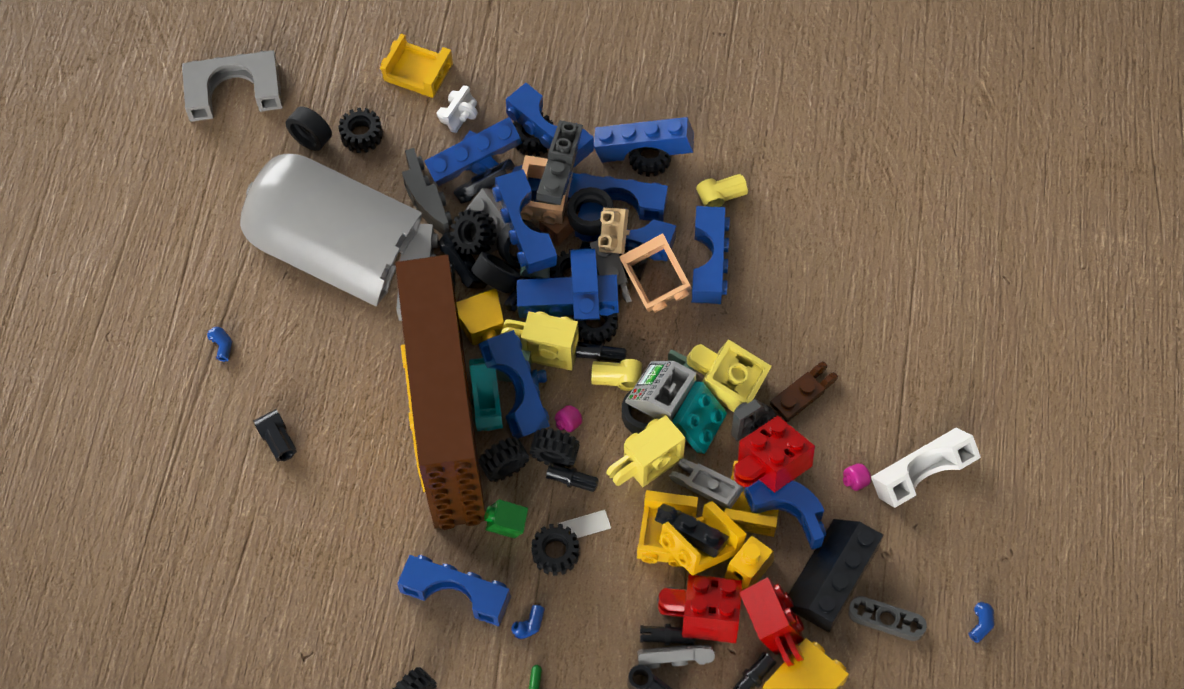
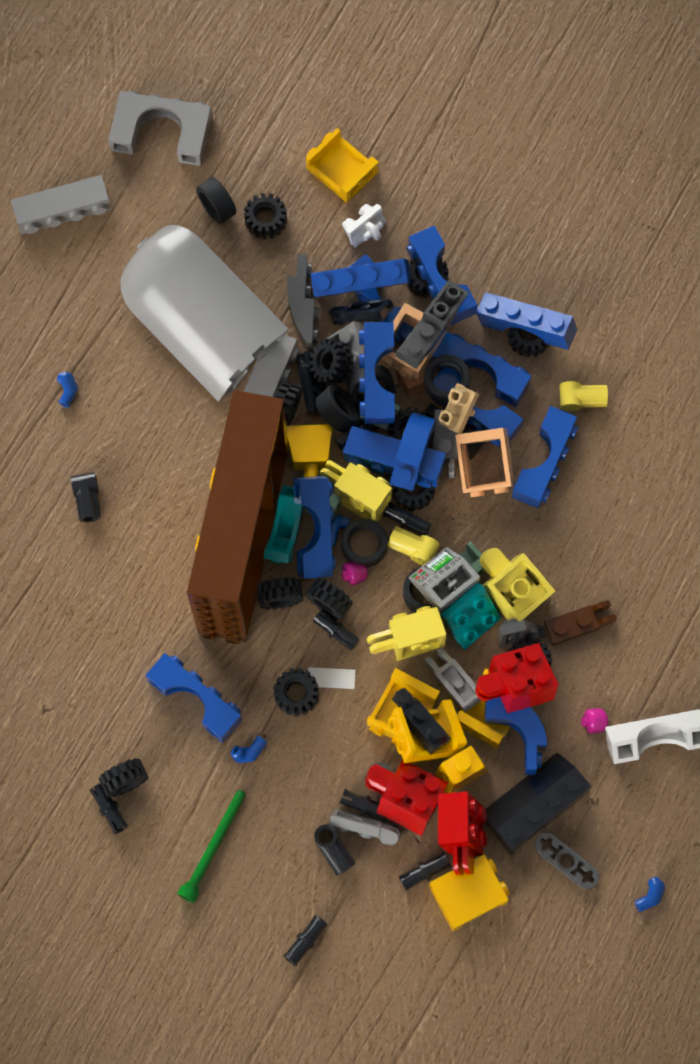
camera: 20 degrees right, 10 degrees up
green brick [484,499,528,539] -> none
none -> light grey brick [11,175,111,234]
none -> black tyre [341,519,388,568]

